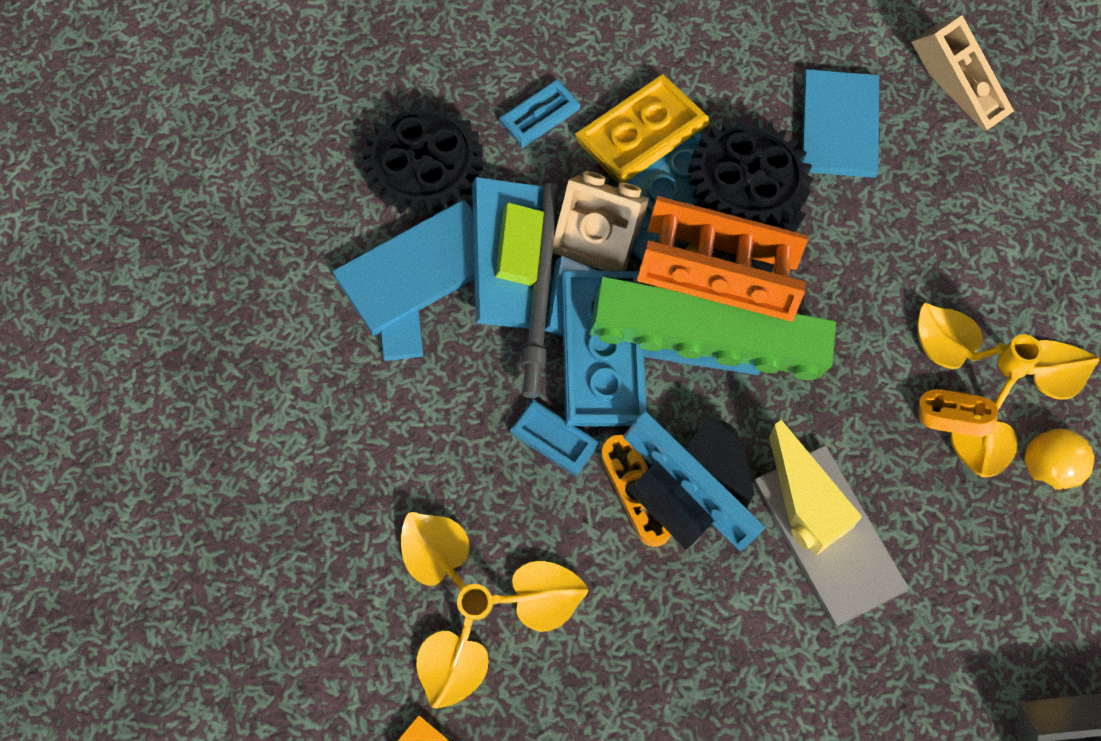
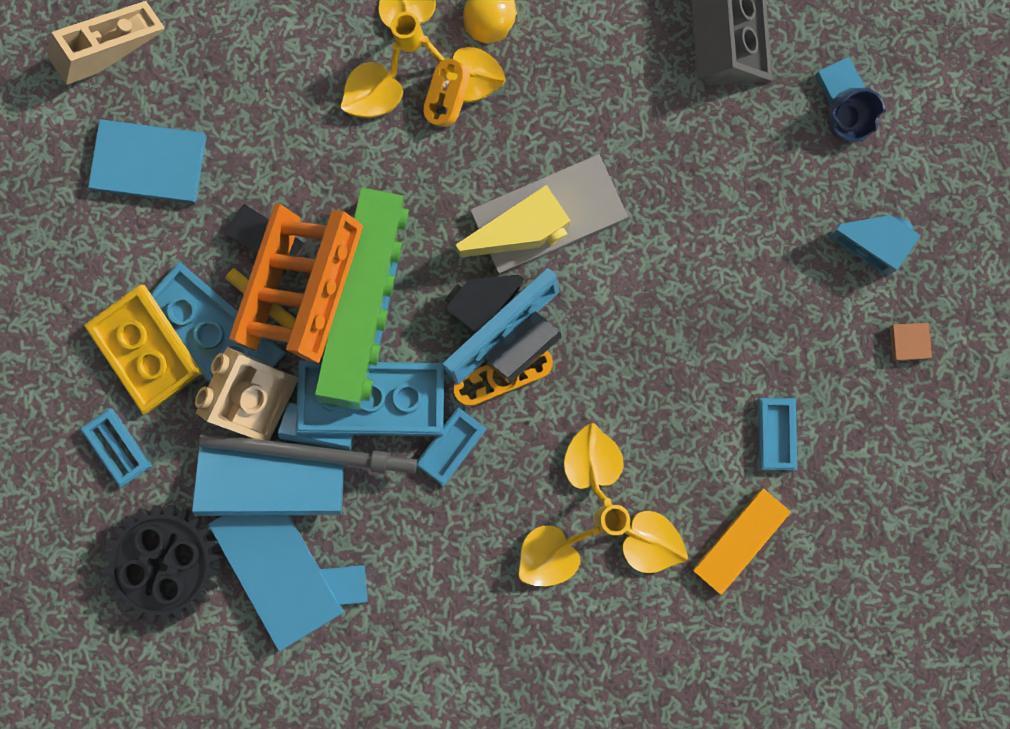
camera: 90 degrees left, 15 degrees up
lime tile [495,203,544,286] -> none
black gear [688,118,813,227] -> none

